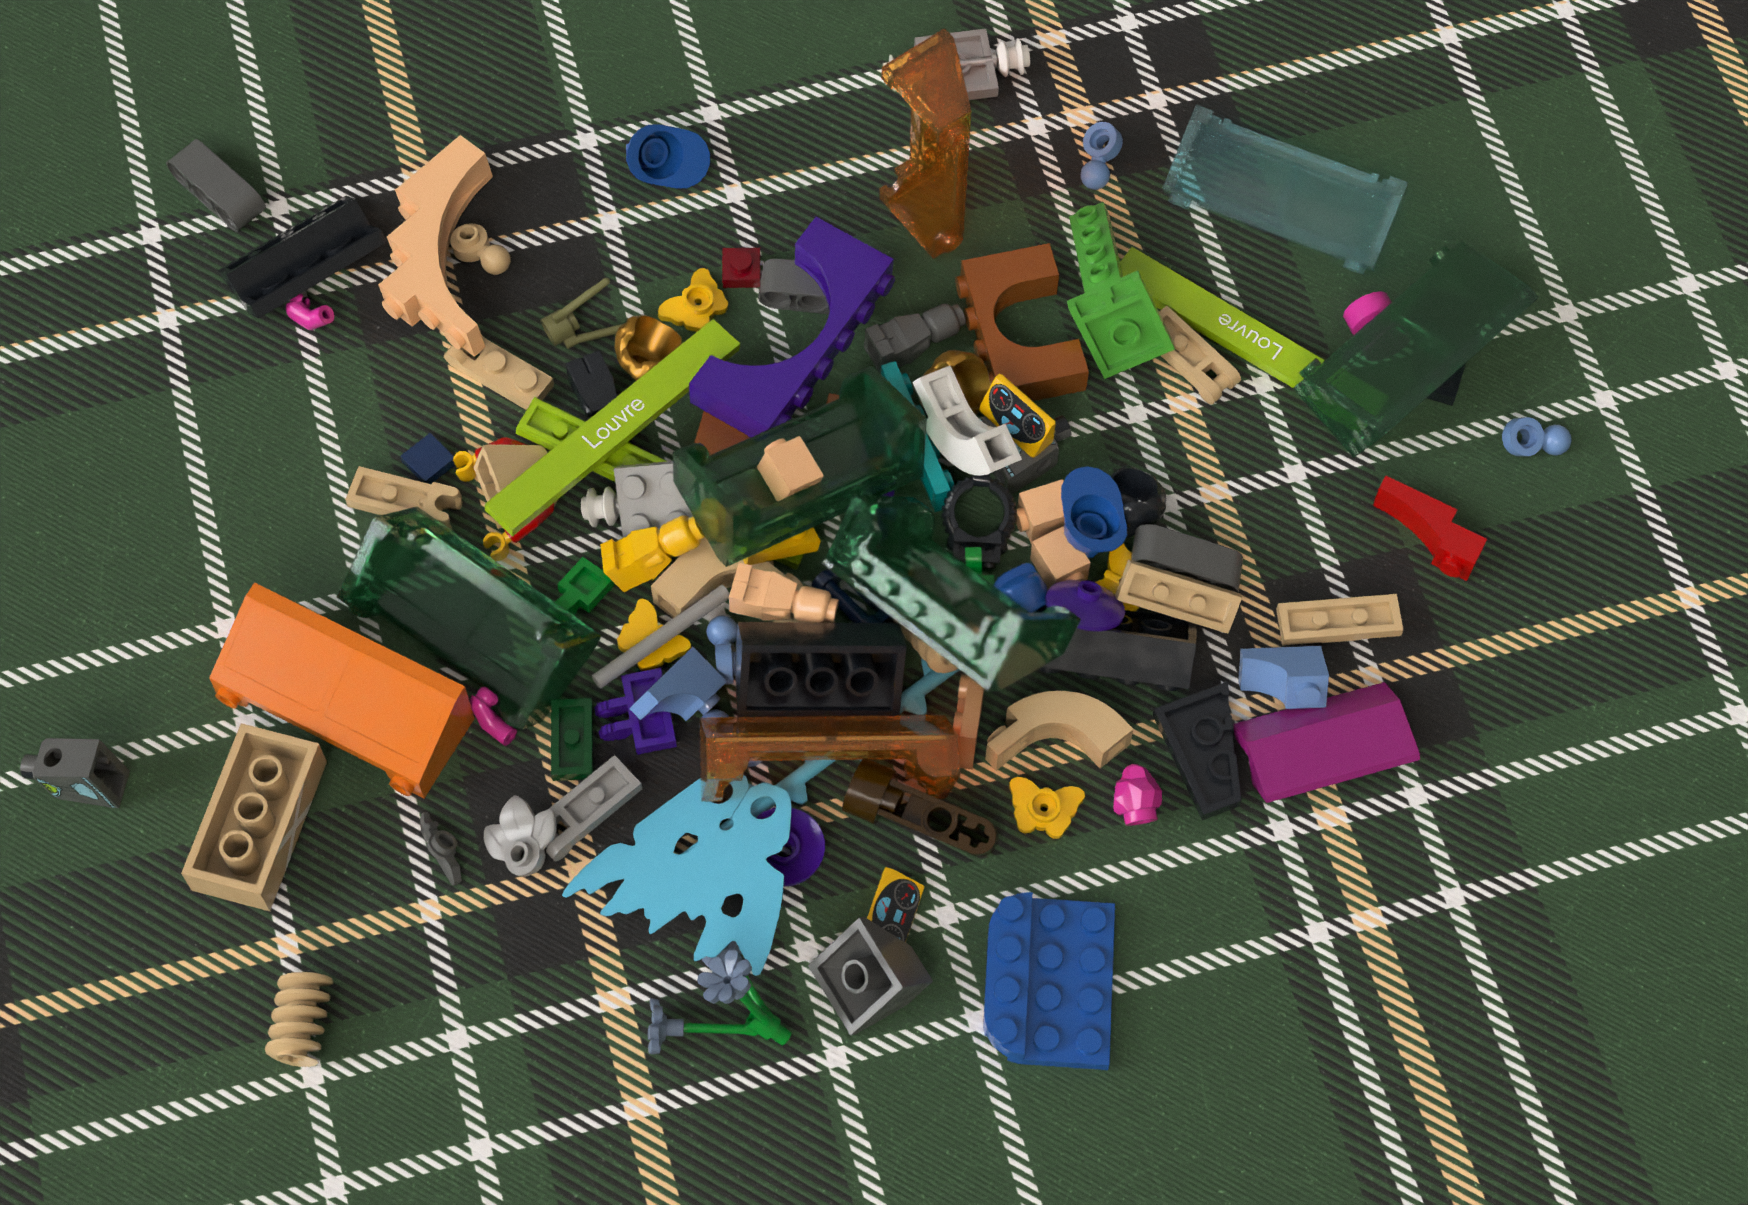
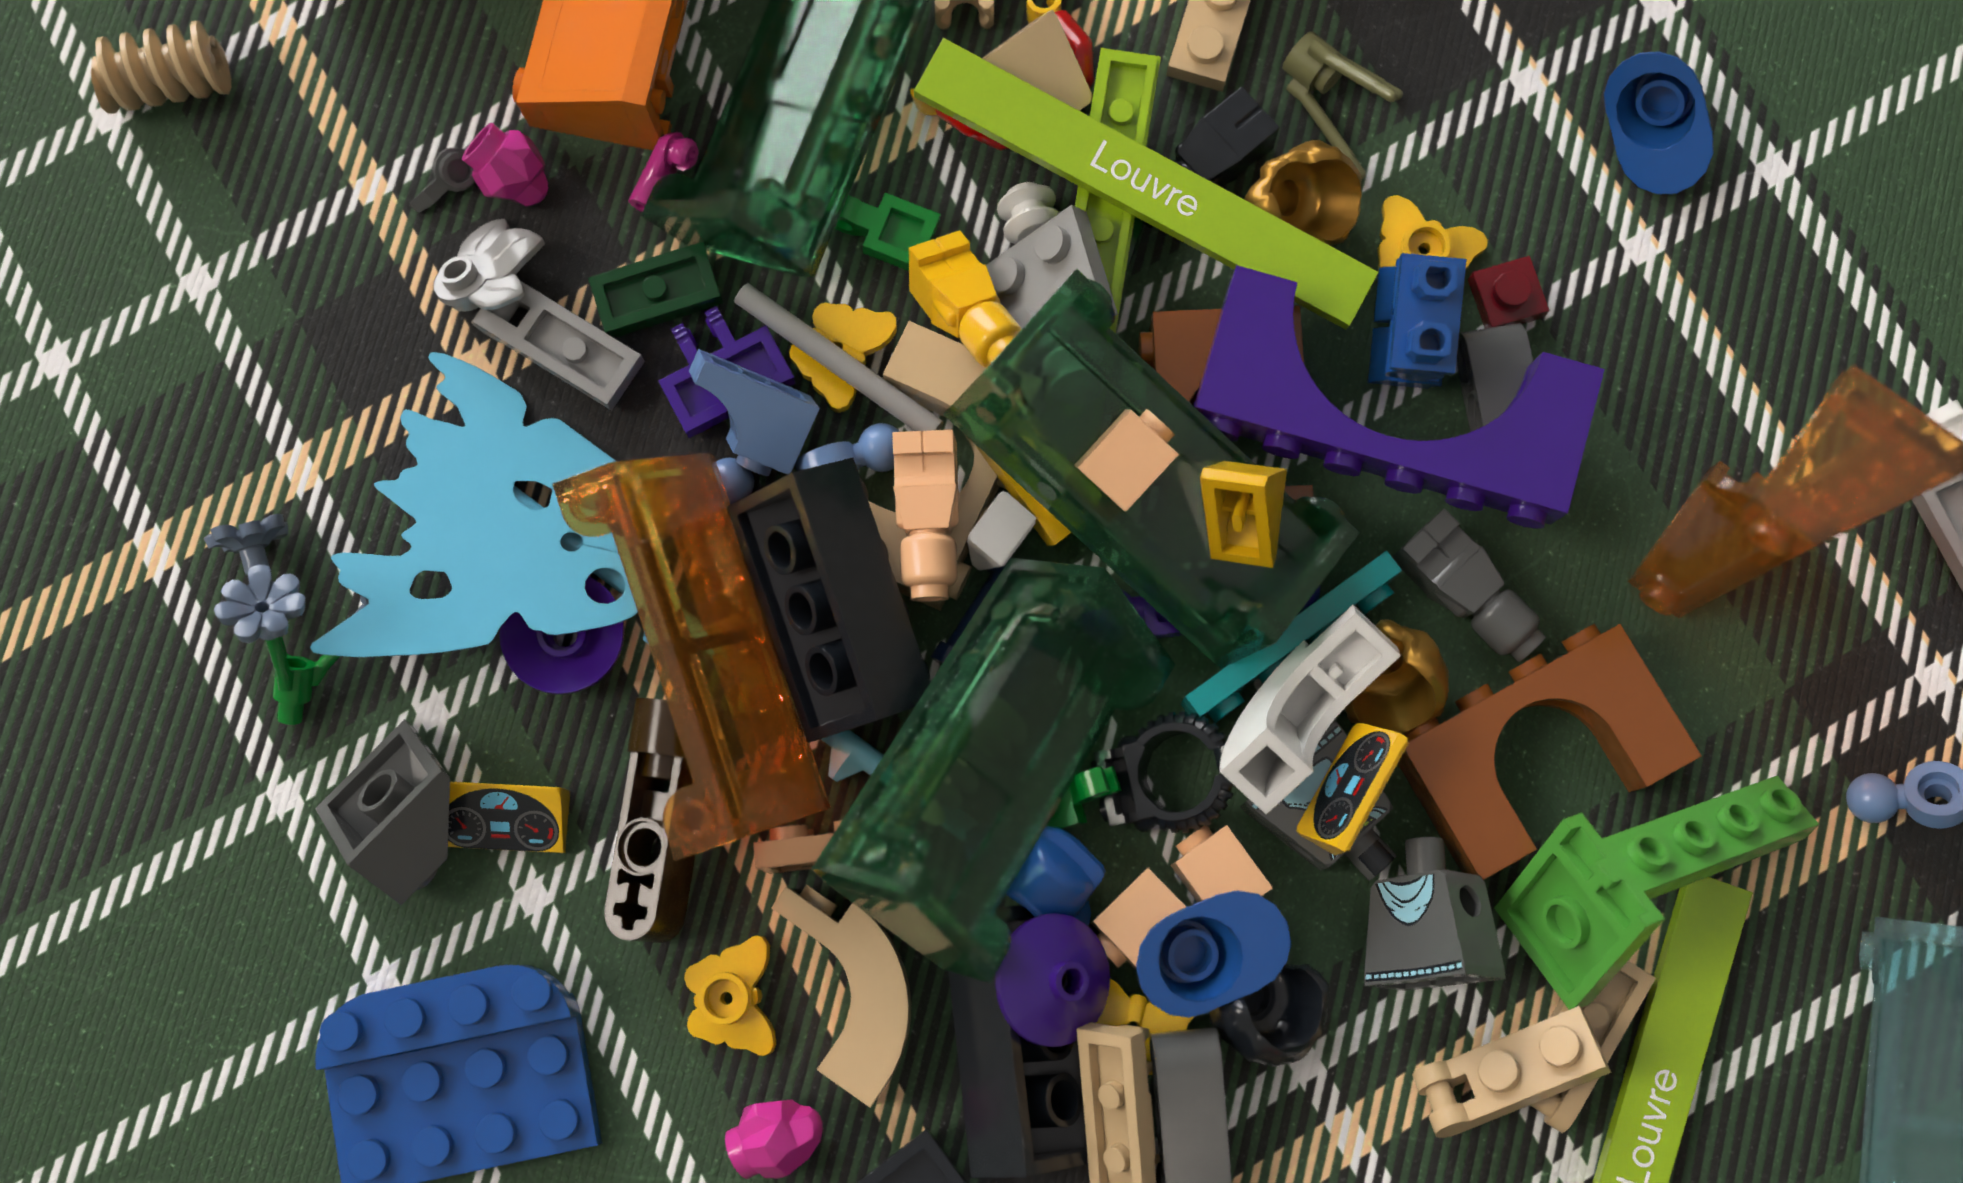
camera: 80 degrees right, 15 degrees up
none -> dark pink rock [462,123,548,207]
none -> white slope [967,491,1037,570]
none -> yellow slope [1200,461,1287,568]
none -> dark grey torso [1364,837,1506,991]
none -> blue hips [1368,253,1467,389]
none -> tan plate [1412,1006,1611,1138]

